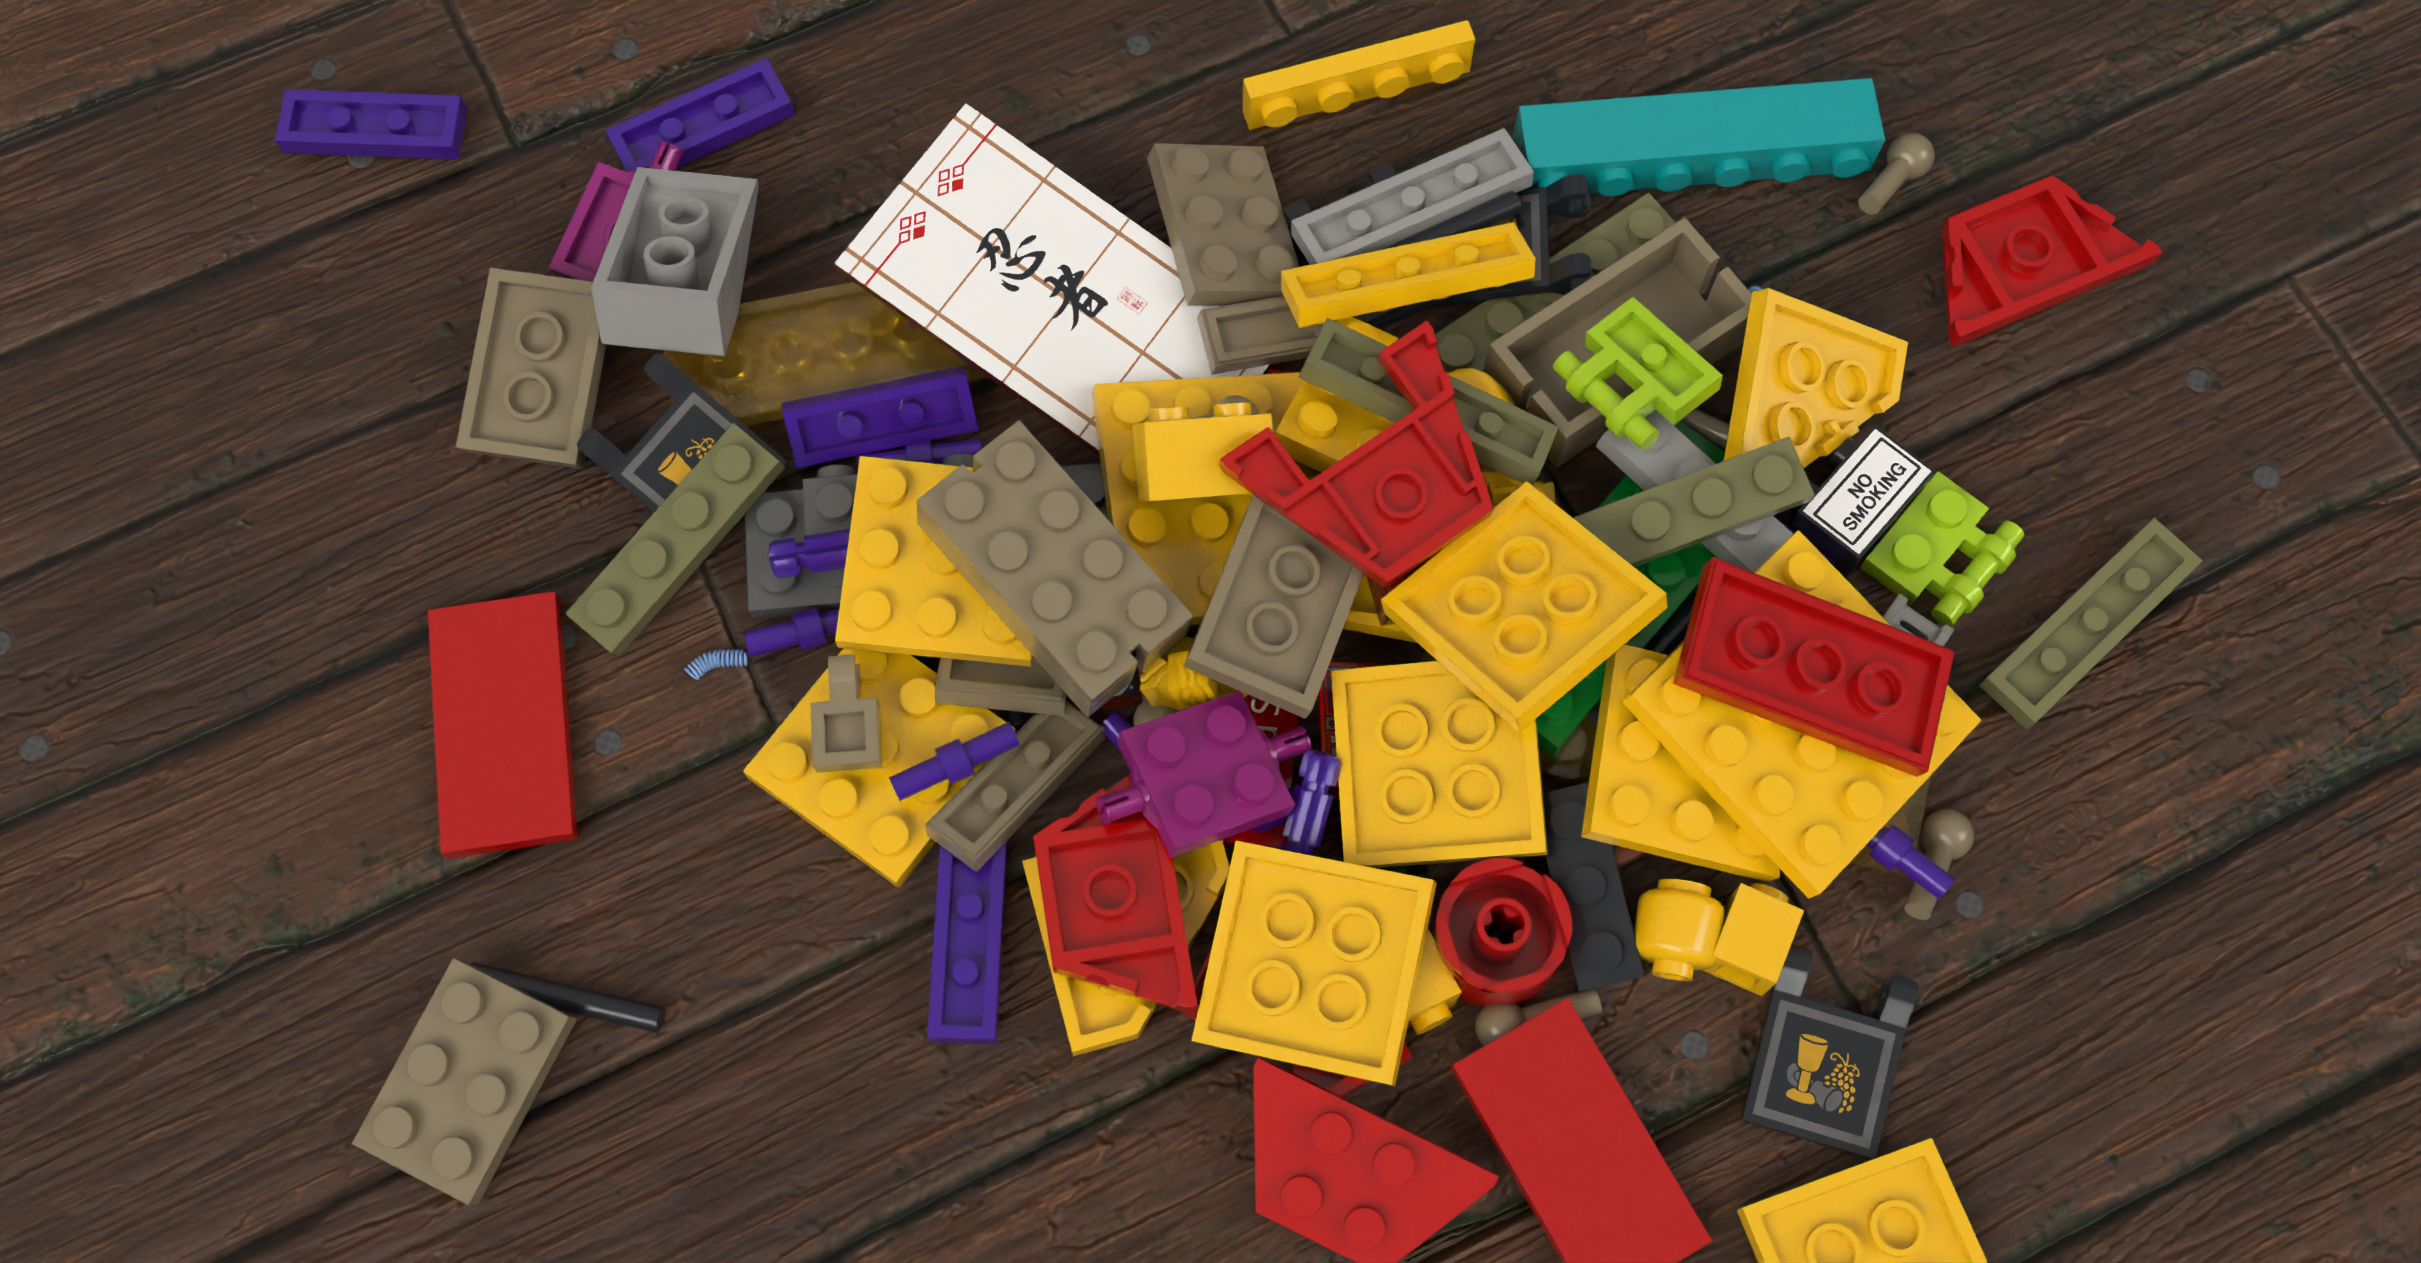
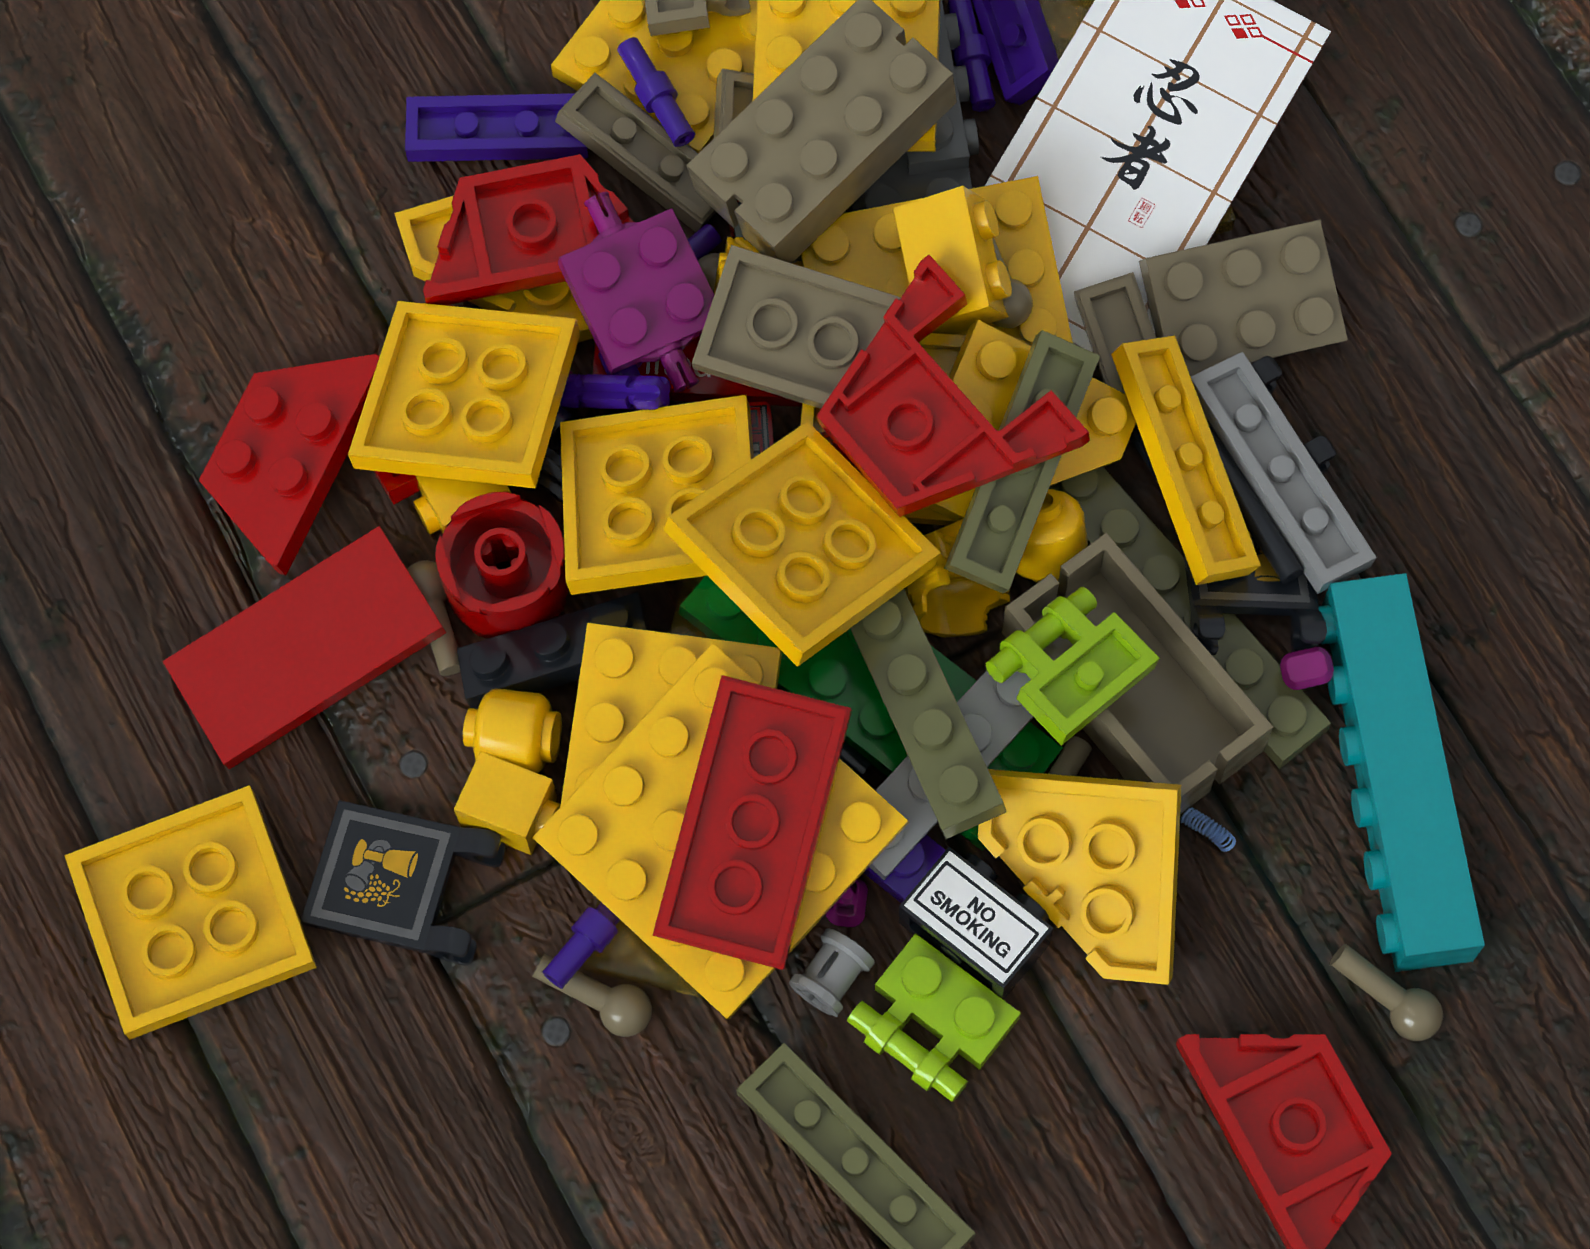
camera: 90 degrees right, 0 degrees up
yellow plate [1242,20,1476,130] -> none
none -> magenta rock [1280,647,1334,690]

